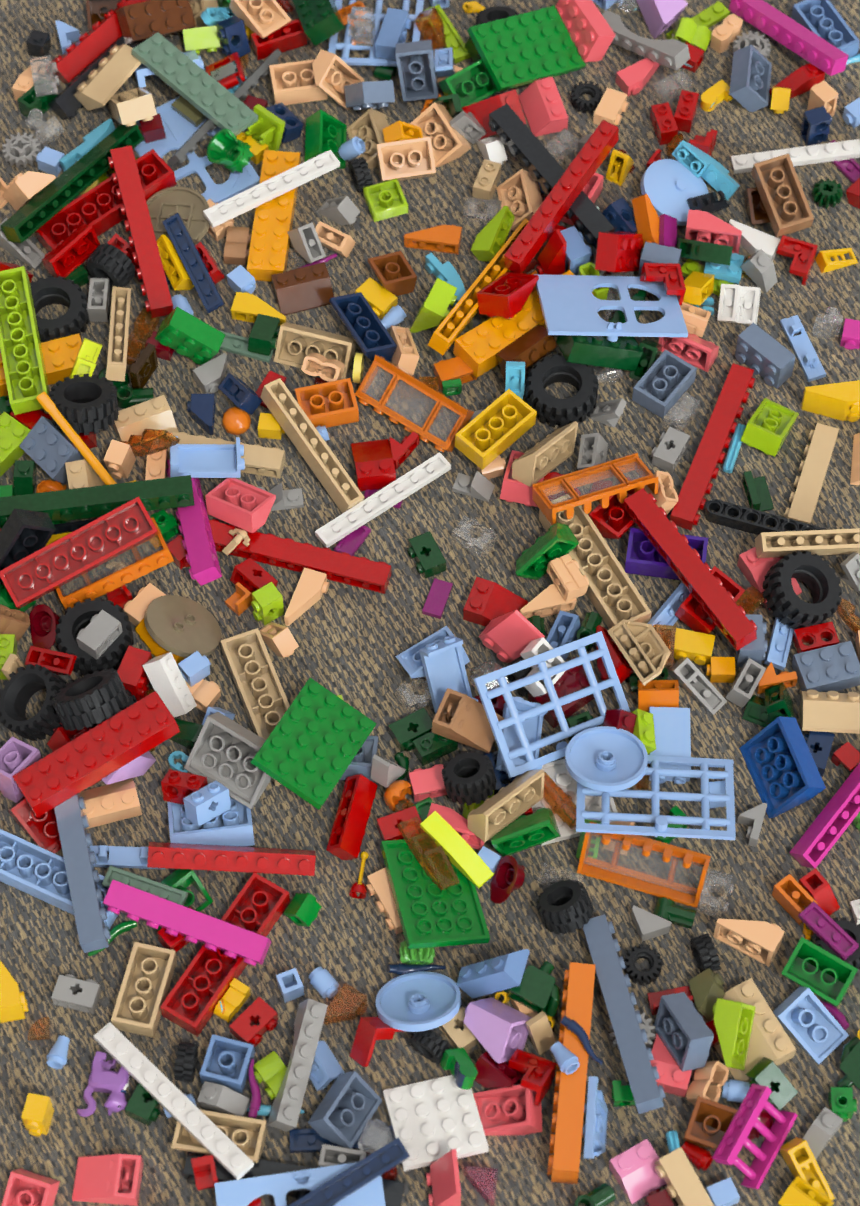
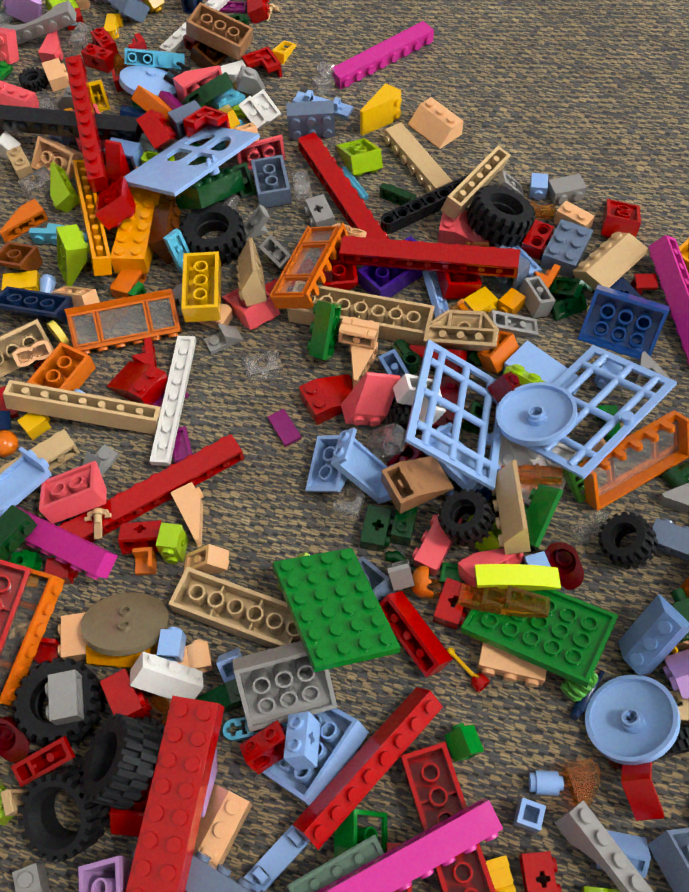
camera: 45 degrees left, 0 degrees up
dark green brick [407,531,446,579] -> none

